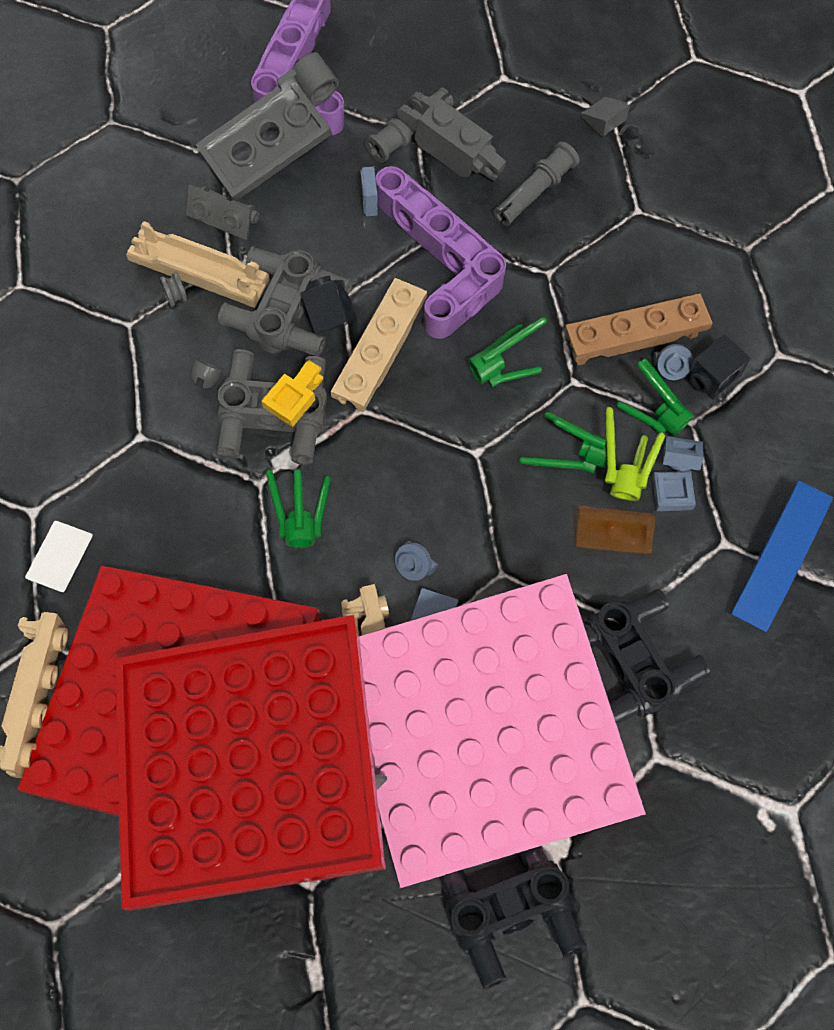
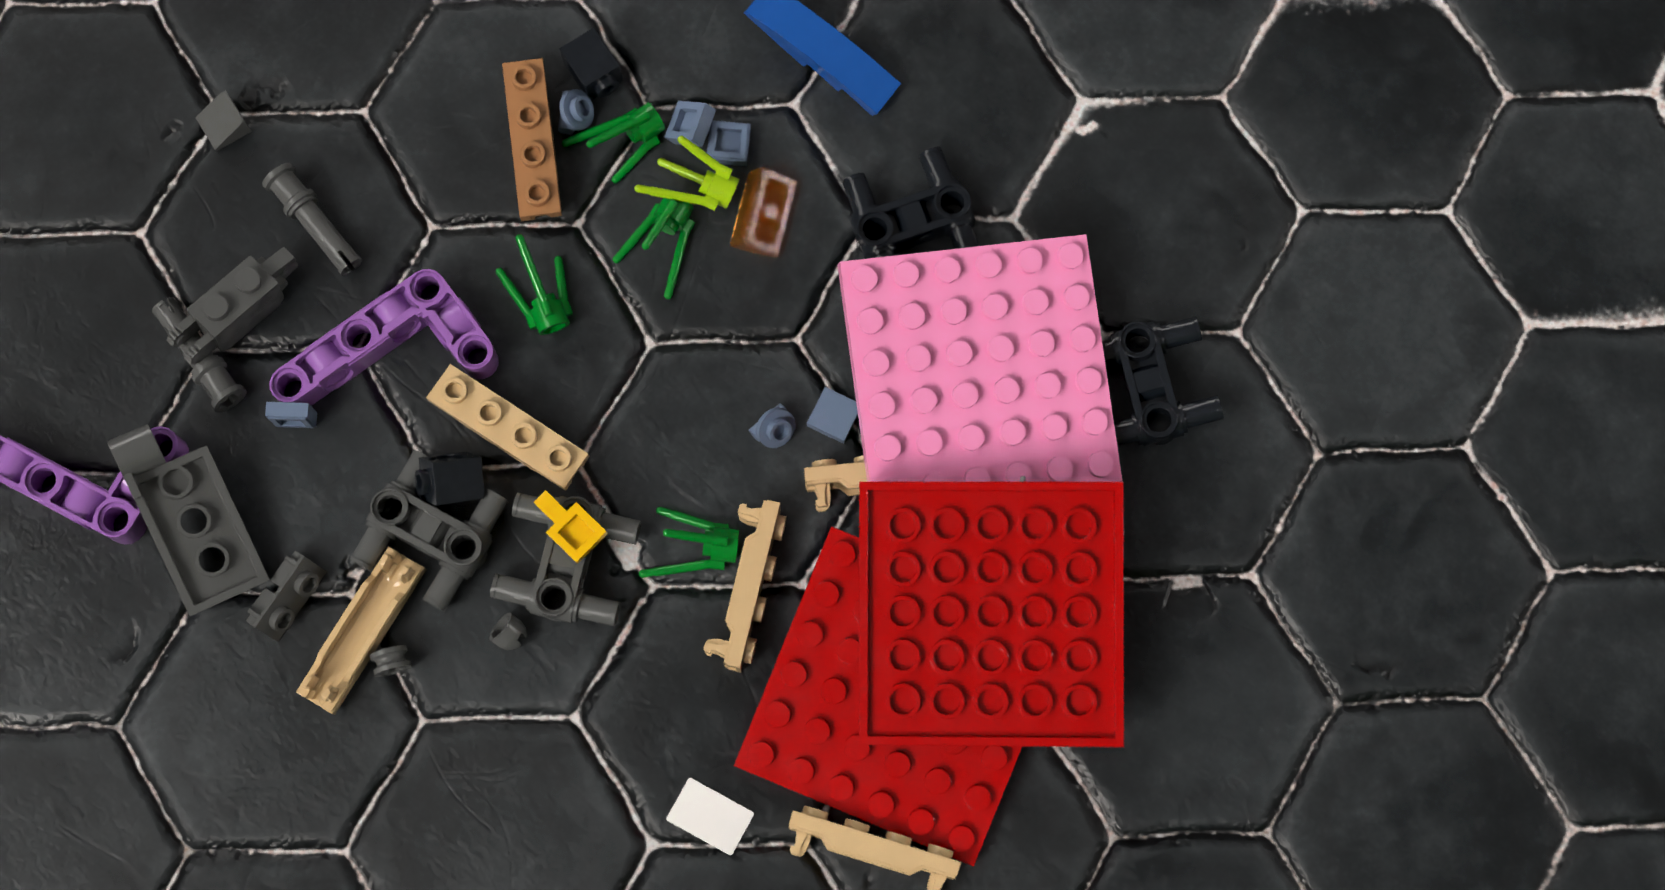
camera: 80 degrees left, 10 degrees up
none -> tan piece [704,500,787,673]

